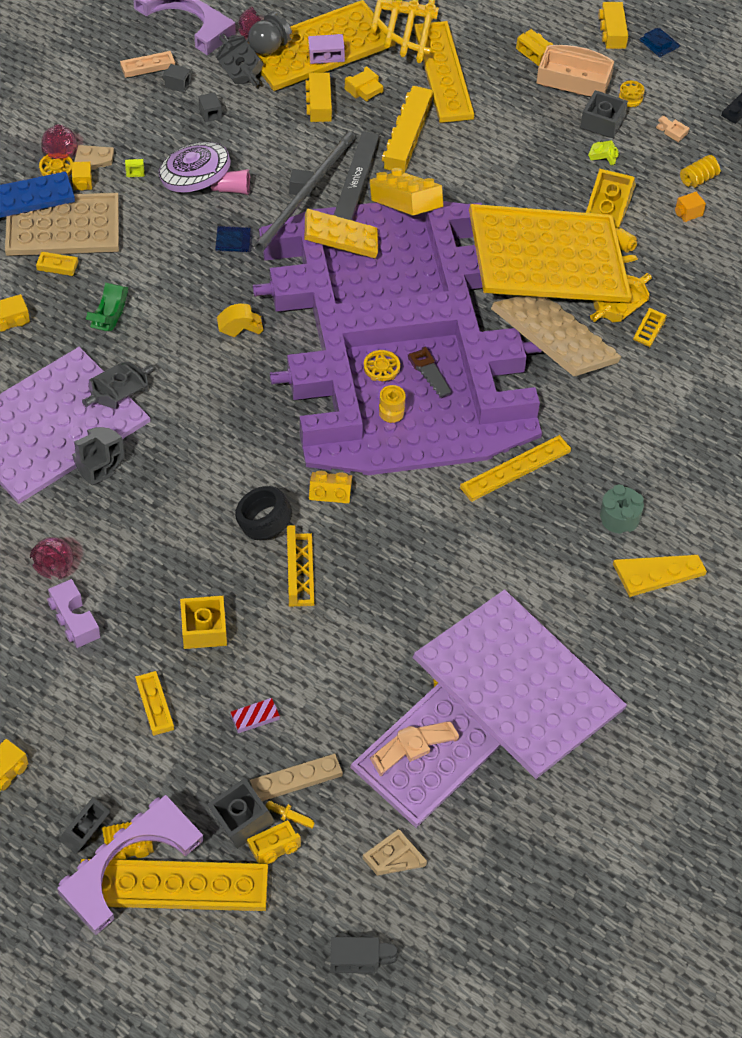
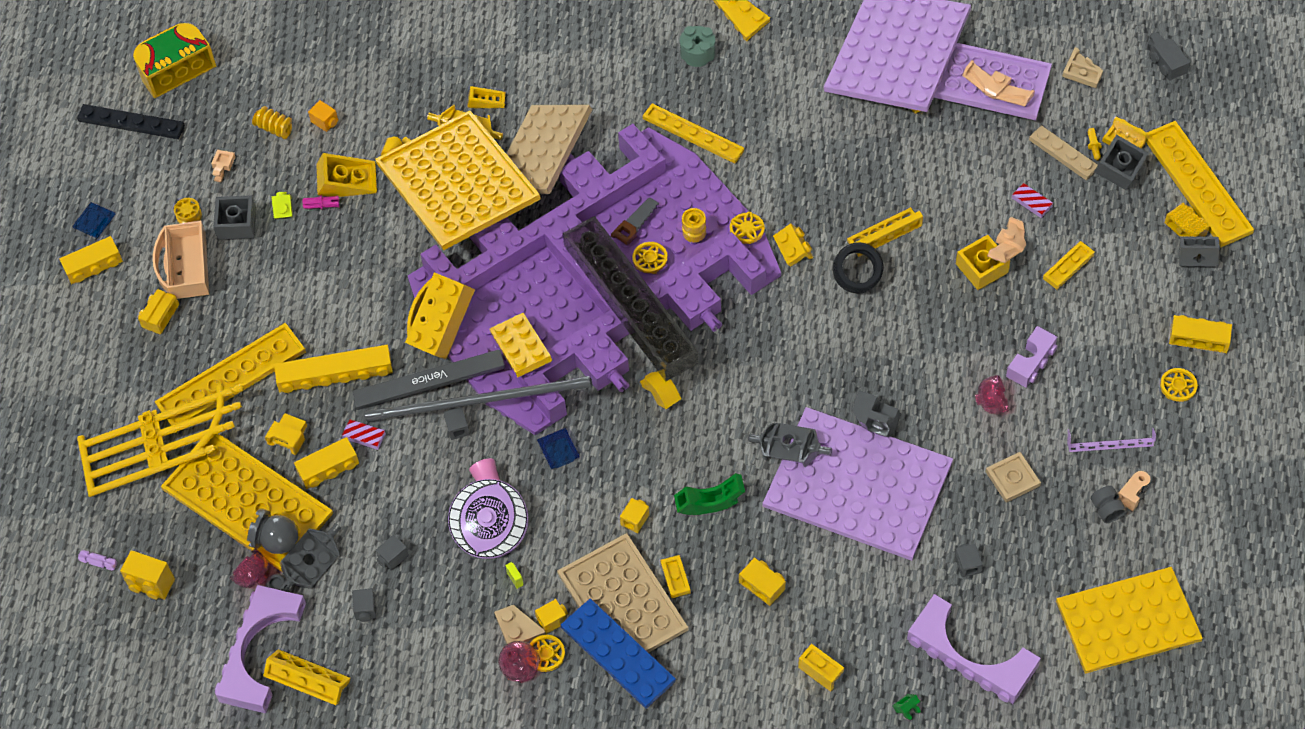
camera: 110 degrees left, 5 degrees up
lavender arch [57,795,203,935] -> none
light nougat plate [120,51,175,78] -> none
lavender brick [308,34,345,64] -> none
none -> yellow fence [263,649,350,705]
none -> dark pink axle [302,195,339,210]
none -> tile [342,420,386,450]
none -> clear smoke brick [562,216,698,382]
none -> yellow brick [620,498,650,533]
none -> yellow wheel [730,212,765,244]
none -> light nougat plate [987,217,1026,263]

